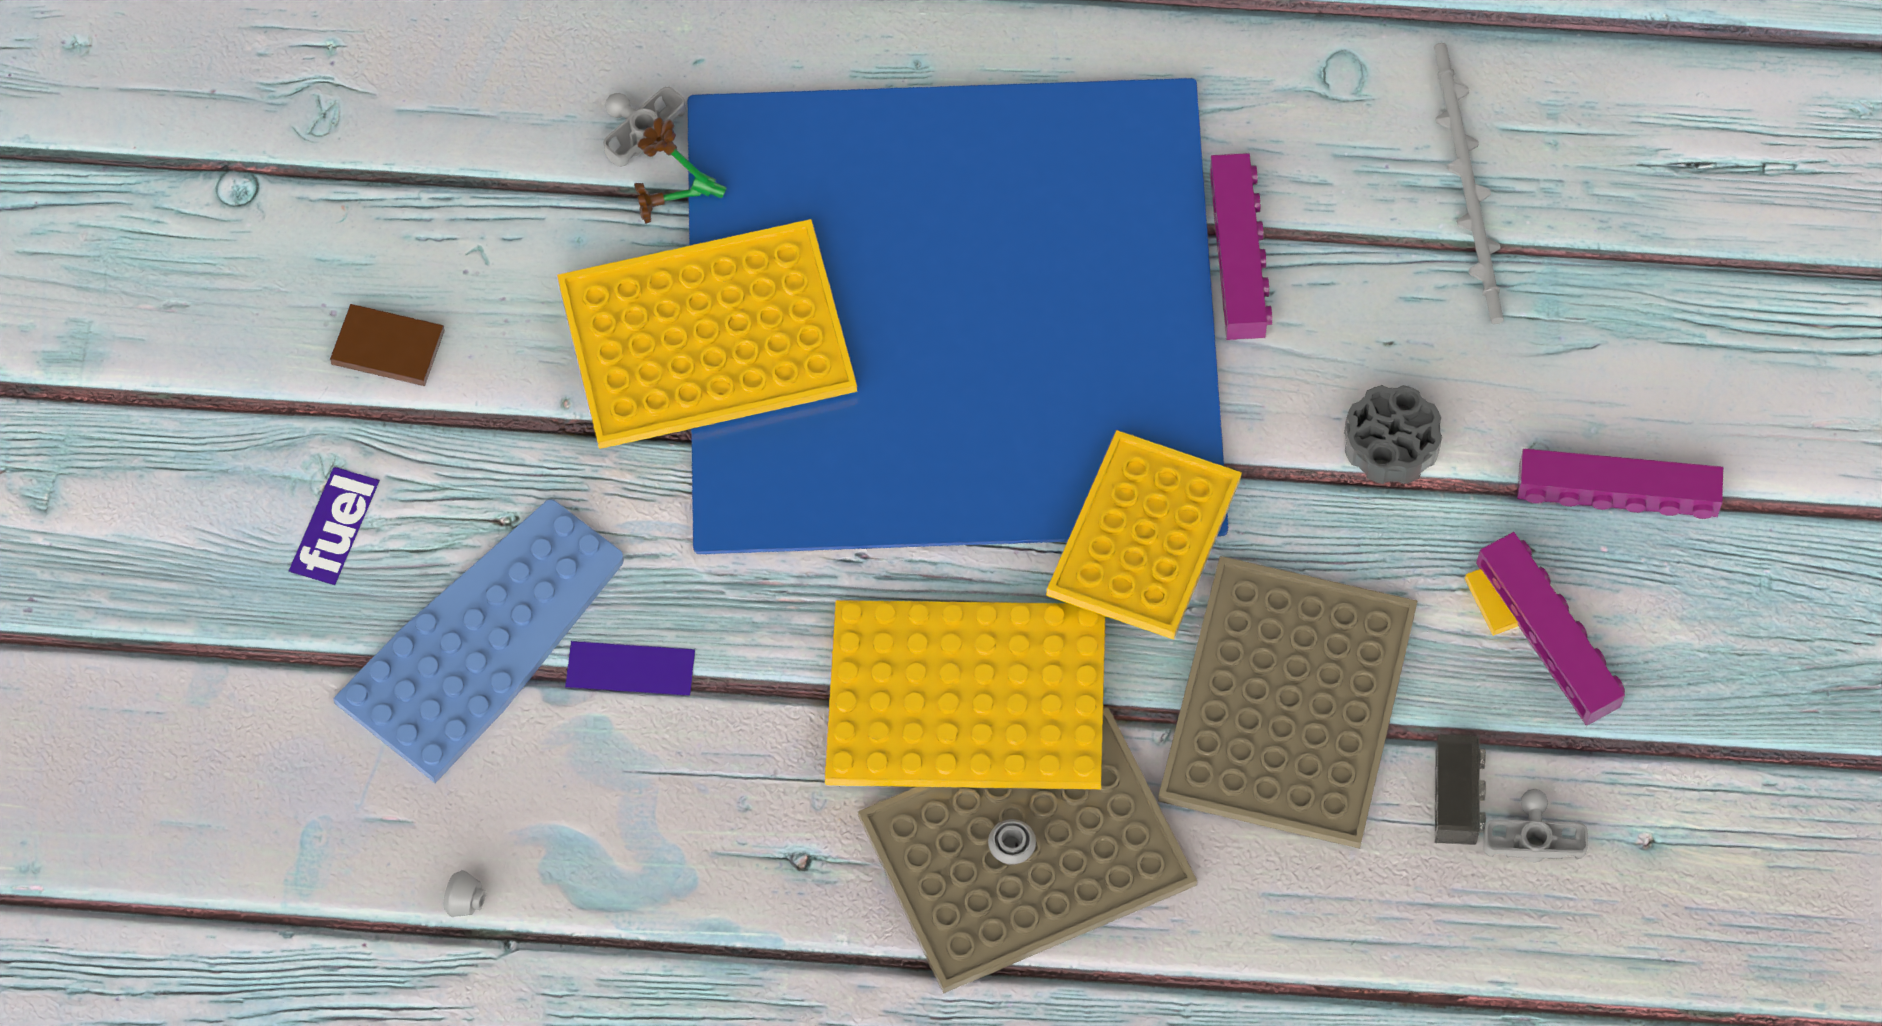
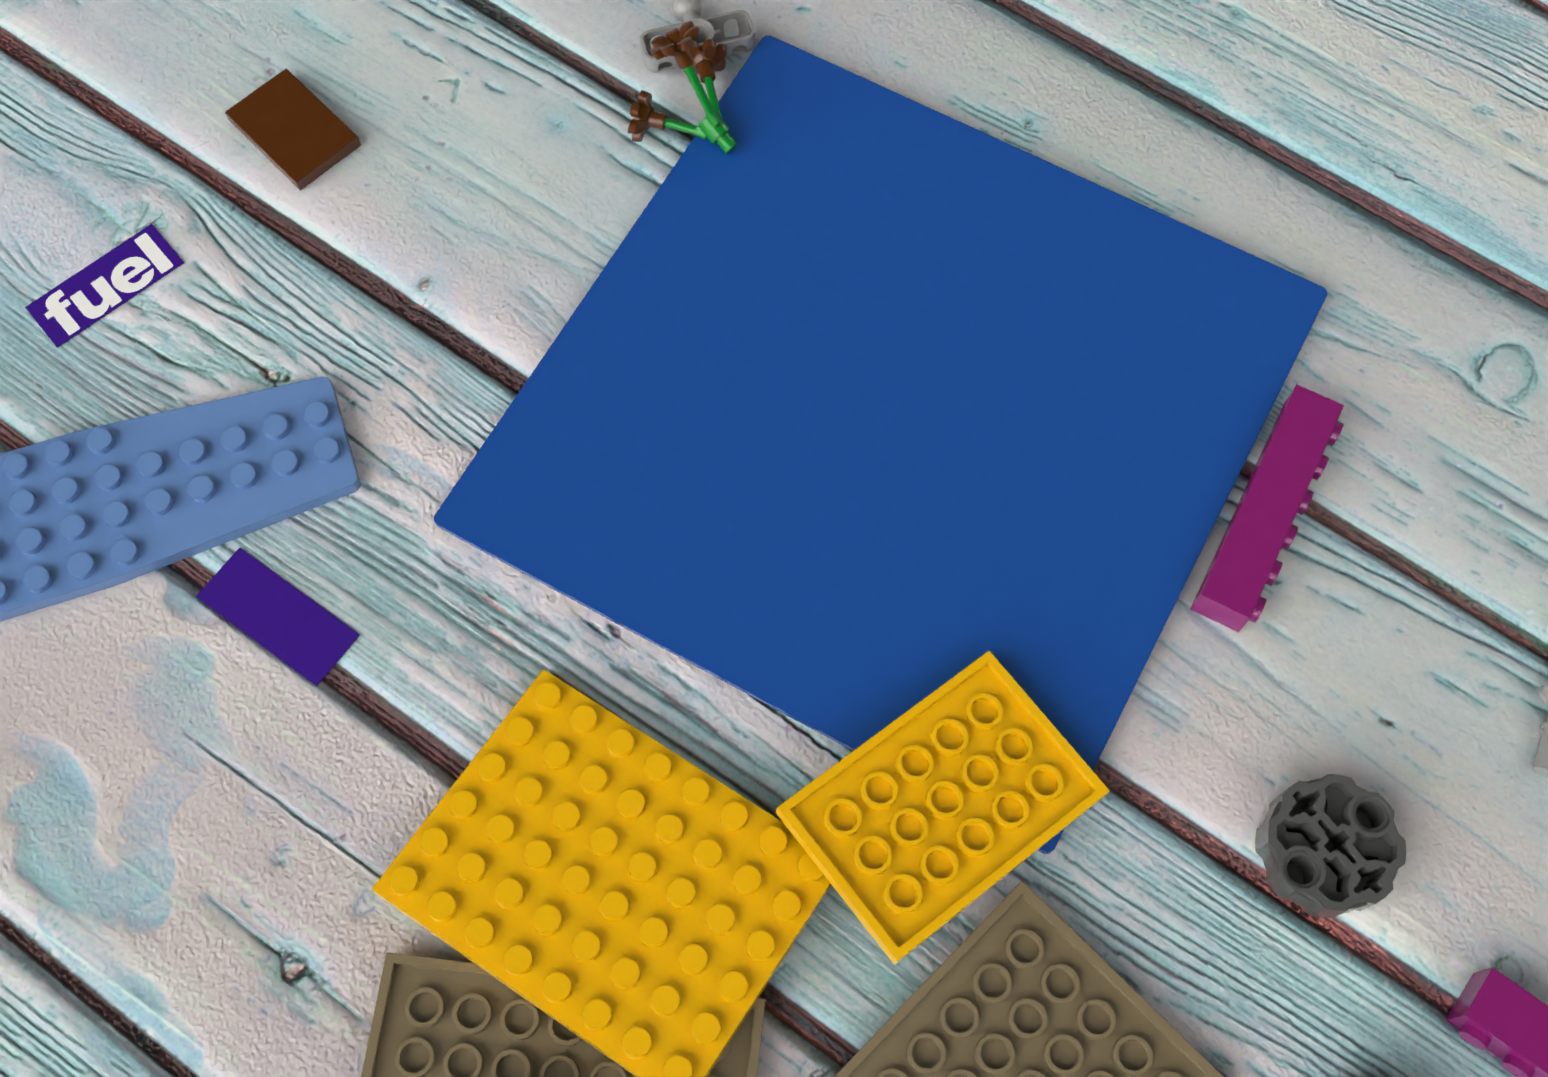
camera: 30 degrees right, 5 degrees up
yellow plate [557,219,857,449] -> none

